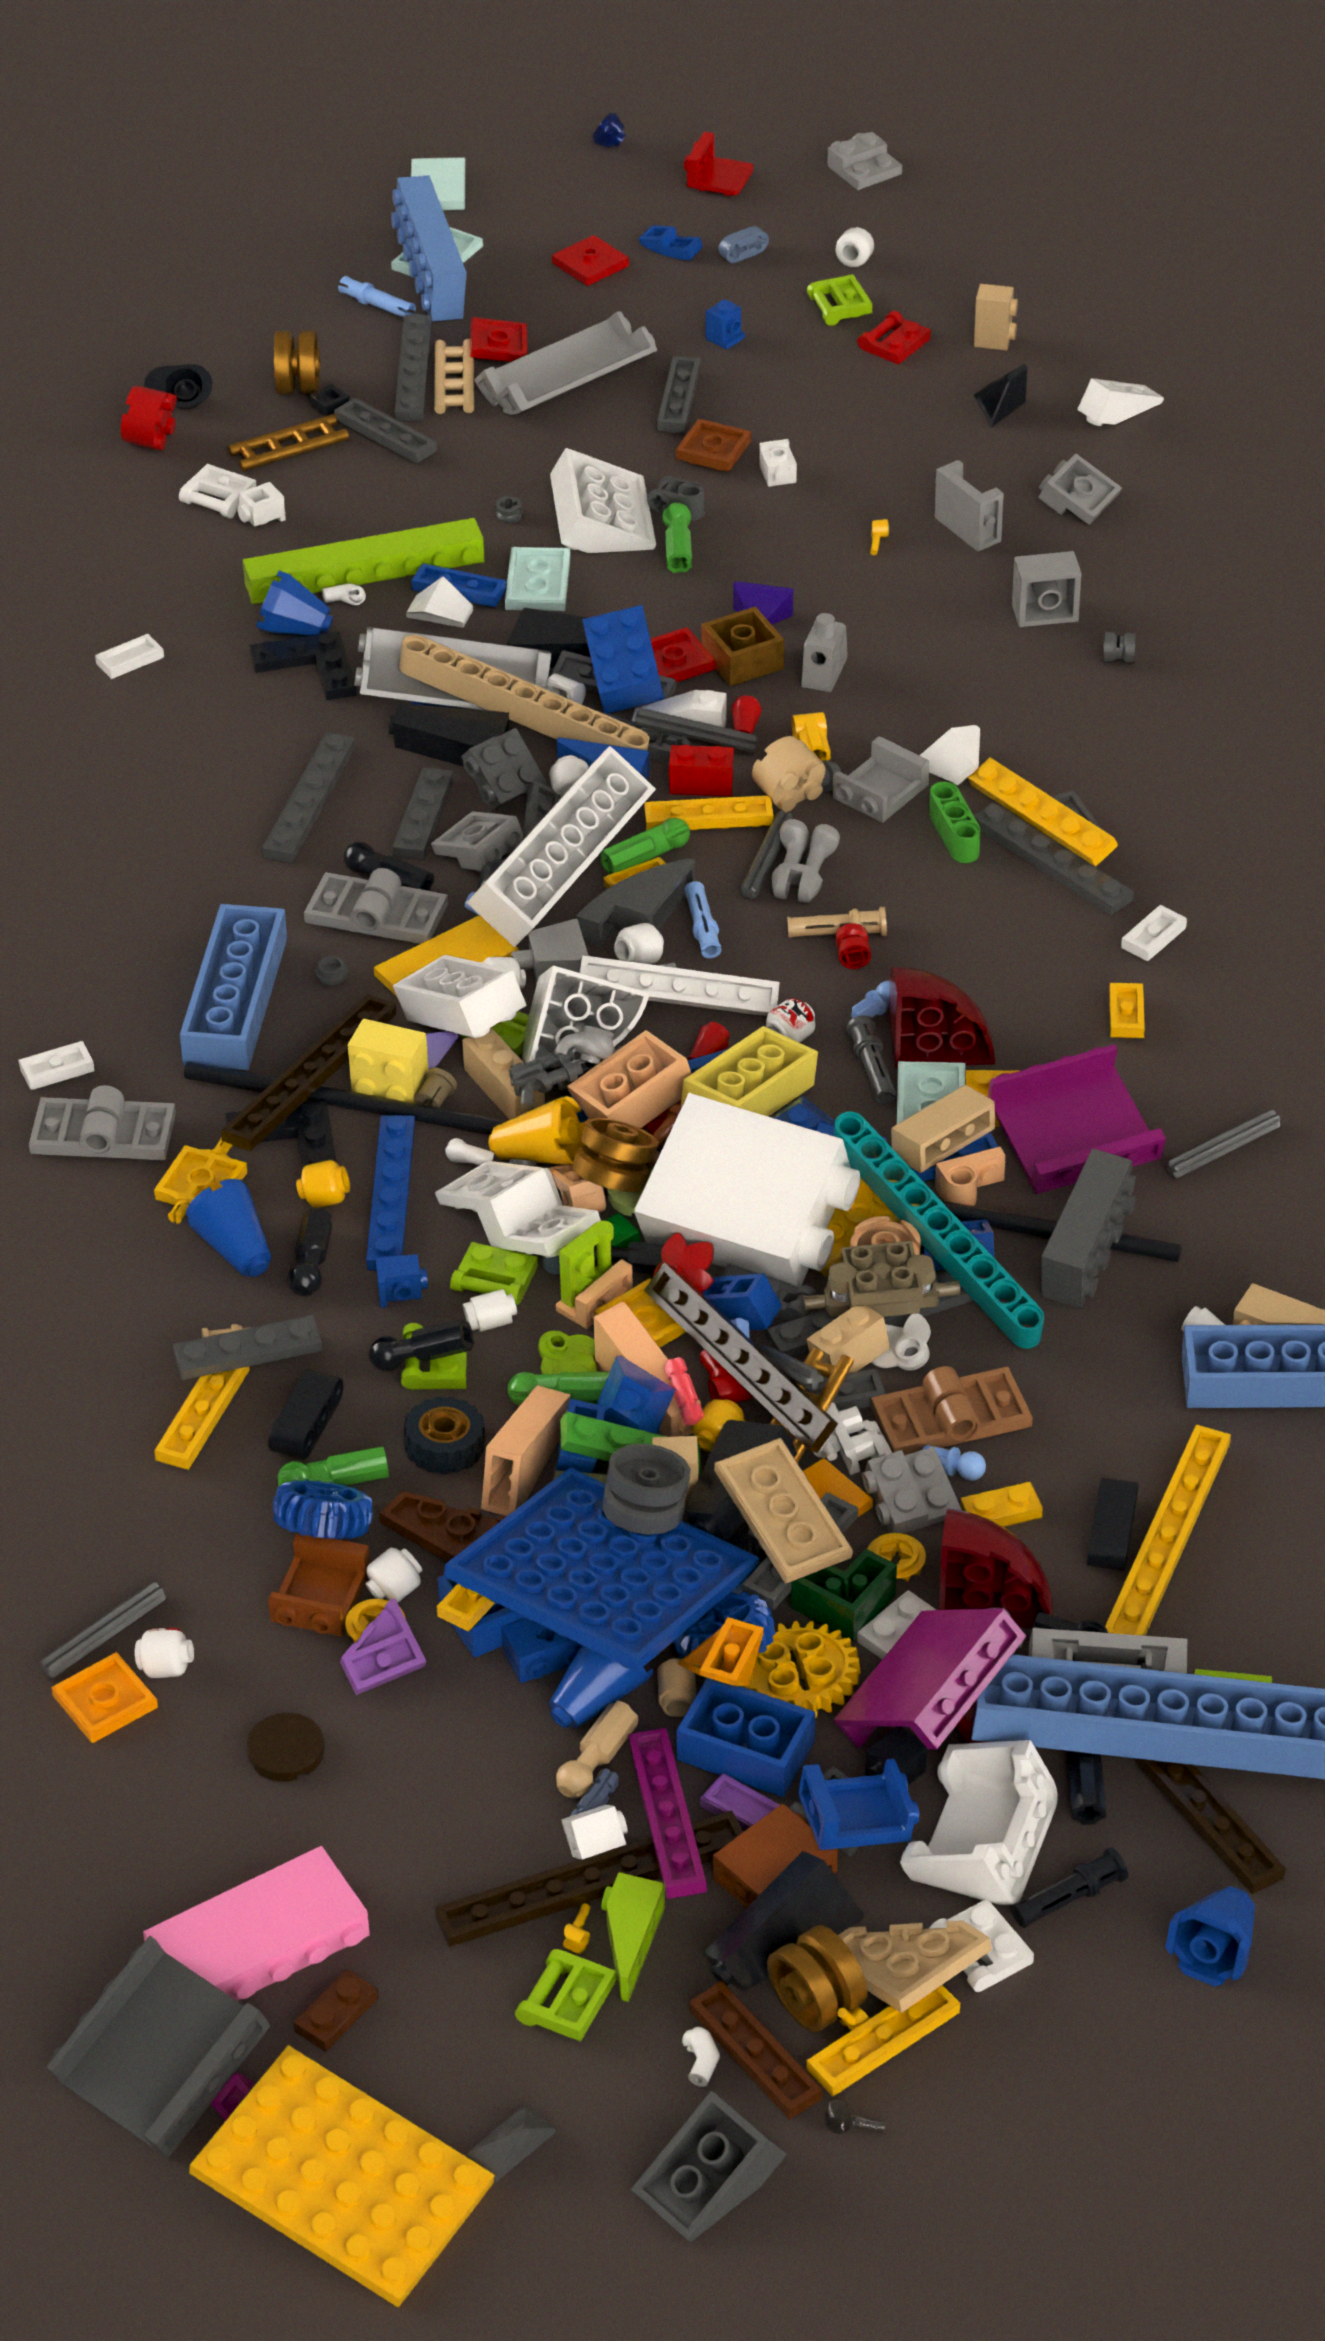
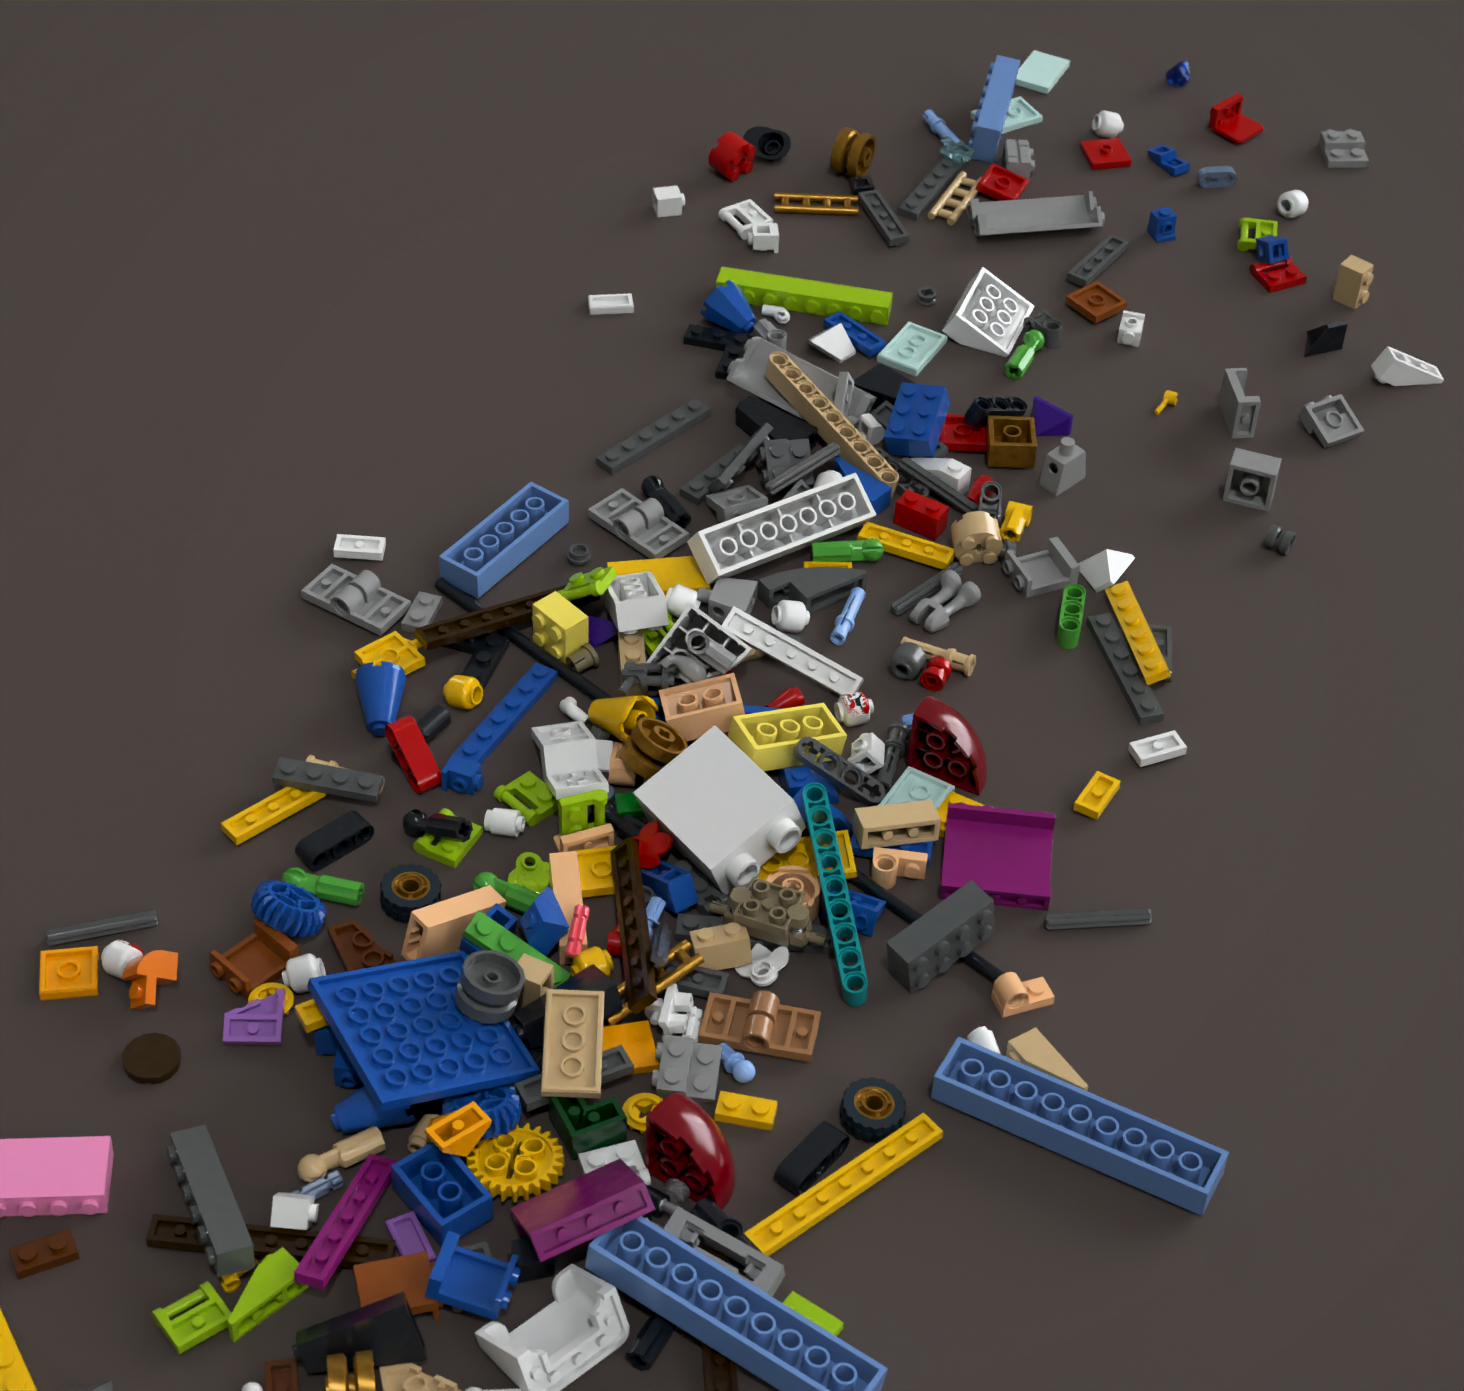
camera: 25 degrees right, 0 degrees up
none -> orange brick [122,950,178,1010]
none -> dark grey brick [166,1125,255,1277]
none -> red beam [385,715,441,794]
none -> light grey plate [401,591,443,633]
none -> lime plate [557,566,617,602]
none -> white brick [653,185,685,218]
none -> light grey piece [687,631,737,675]
none -> dark grey plate [707,422,773,494]
none -> light grey piece [753,318,787,350]
none -> dark grey axle [765,442,841,496]
none -> dark grey beam [793,737,885,806]
none -> light grey plate [832,372,855,418]
none -> black wheel [839,1077,906,1143]
none -> white brick [847,732,885,774]
none -> dark grey head [890,642,926,679]
none -> clear light blue plate [939,136,975,165]
none -> black beam [964,396,1028,427]
none -> dark grey piece [977,481,1002,529]
none -> light nougat plate [991,972,1055,1018]
none -> light grey brick [1003,139,1035,180]
none -> white head [1092,111,1124,138]
none -> blue brick [1256,235,1289,264]

